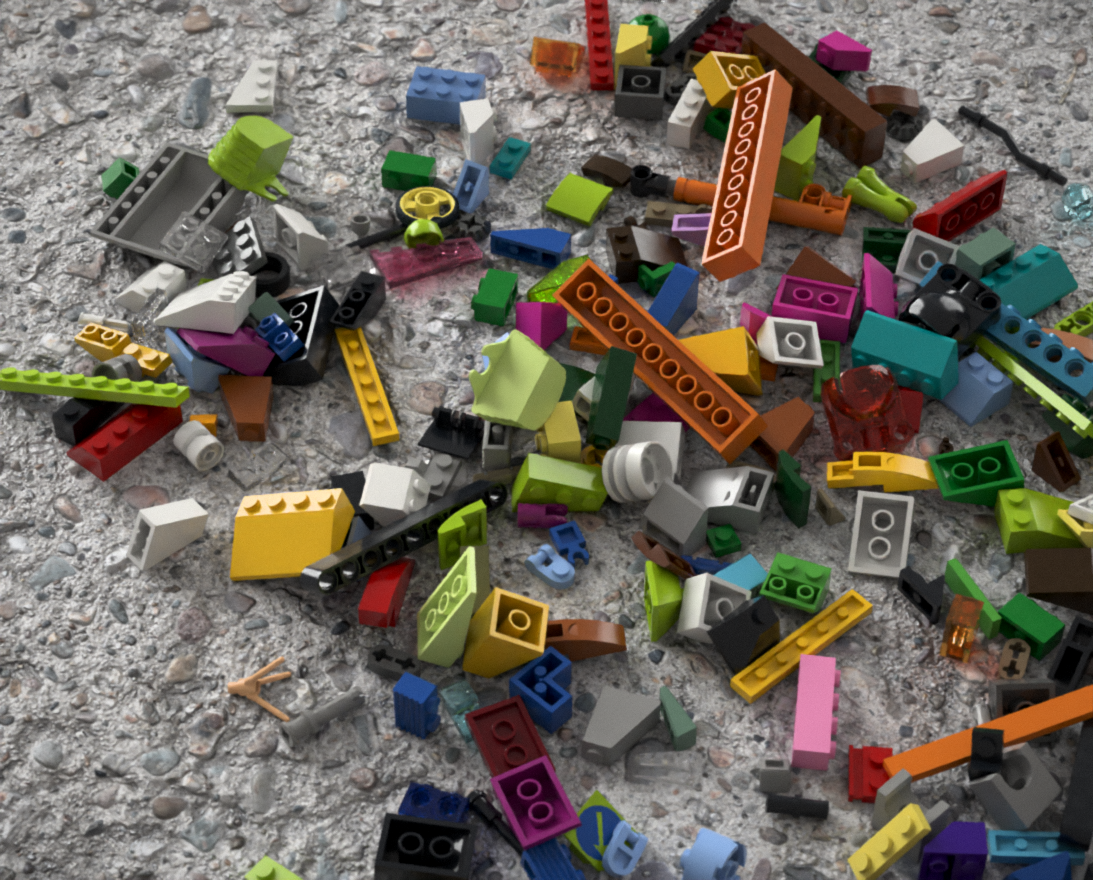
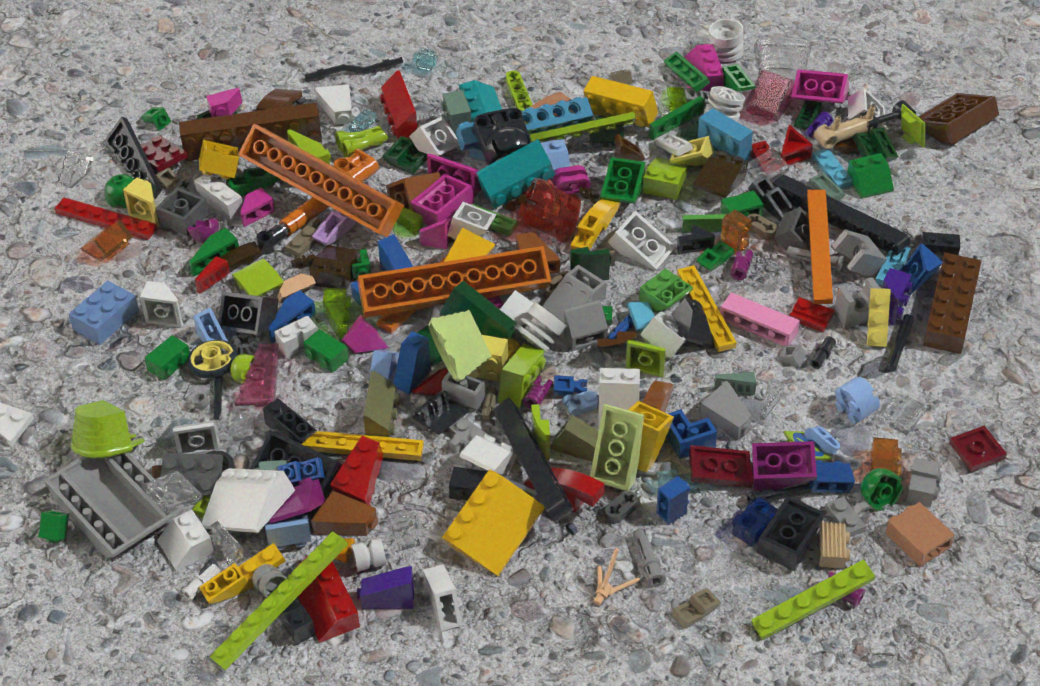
camera: 65 degrees left, 0 degrees up
teal plate [490,137,531,180] -> none
black slope [968,727,1005,783] -> none
none -> green bracket [141,107,171,130]
none -> magenta hair [187,218,219,244]
none -> green slope [189,227,239,277]
none -> red slope [195,257,230,294]
none -> black slope [218,291,279,335]
none -> dark pink slope [241,188,275,227]
none -> white brick [274,316,318,358]
none -> light nougat slope [277,274,316,302]
none -> red wedge [330,435,384,506]
none -> clear light blue beam [349,109,376,132]
none -> dark purple slope [357,566,414,609]
none -> olive slope [363,371,400,437]
none -> clear neon green slope [397,207,423,236]
none -> dark pink brick [552,165,591,195]
none -> white slope [598,368,640,429]
none -> dark tan slope [671,588,721,629]
none -> green slope [696,240,735,271]
none -> magenta hinge [730,250,753,280]

